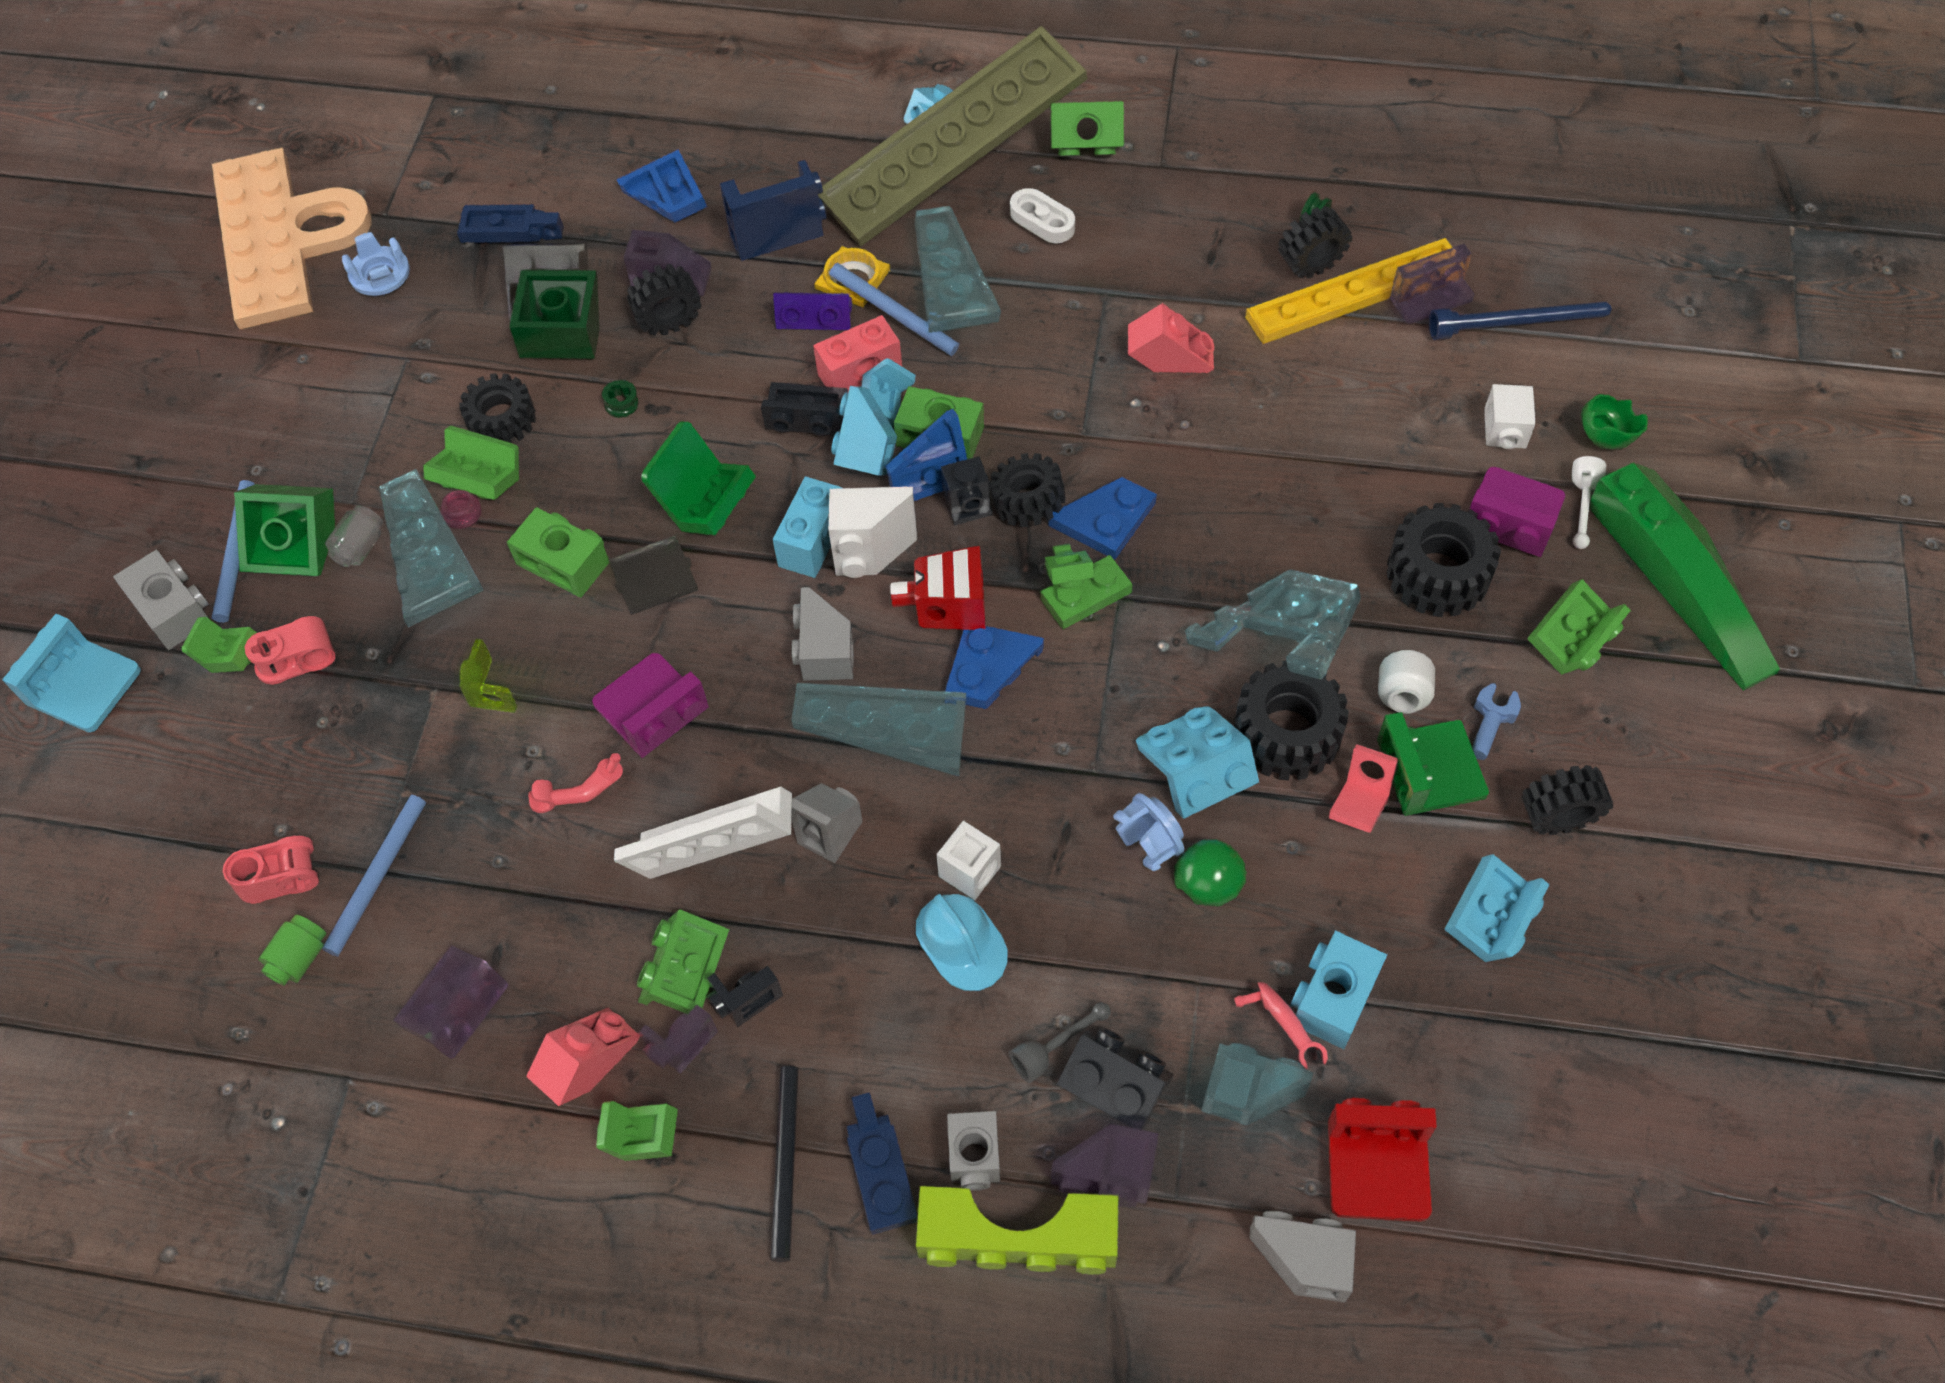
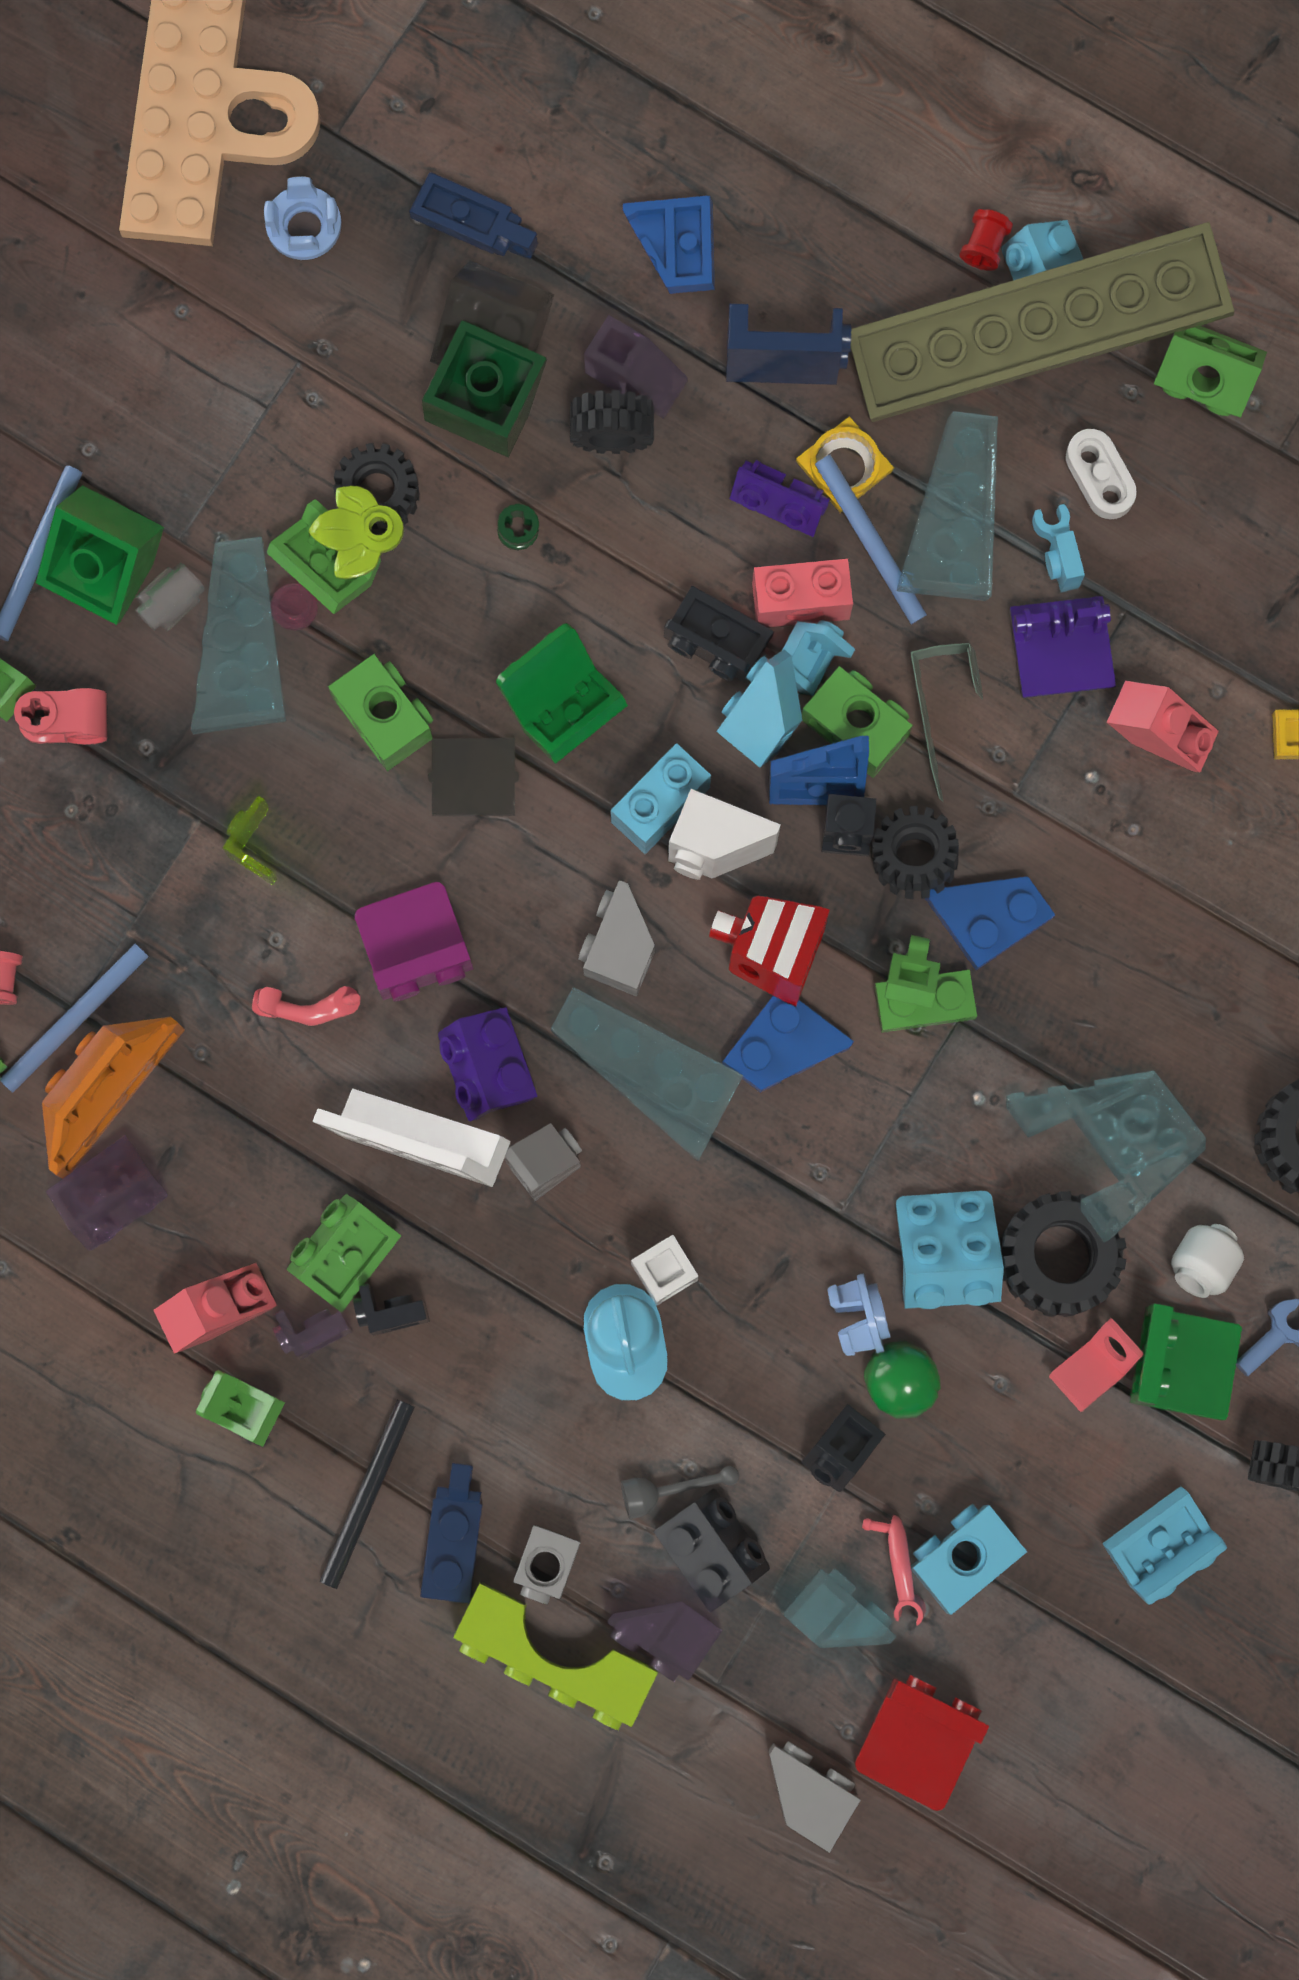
camera: 20 degrees right, 20 degrees up
none -> orange wedge [42,1017,185,1180]
none -> lime plate [309,486,404,579]
none -> dark purple bracket [438,1007,538,1121]
none -> black bracket [802,1404,886,1492]
none -> sand green piece [911,643,983,802]
none -> red bush [959,209,1013,271]
none -> dark purple hinge [1010,596,1116,698]
none -> medium azure plate [1032,504,1085,592]

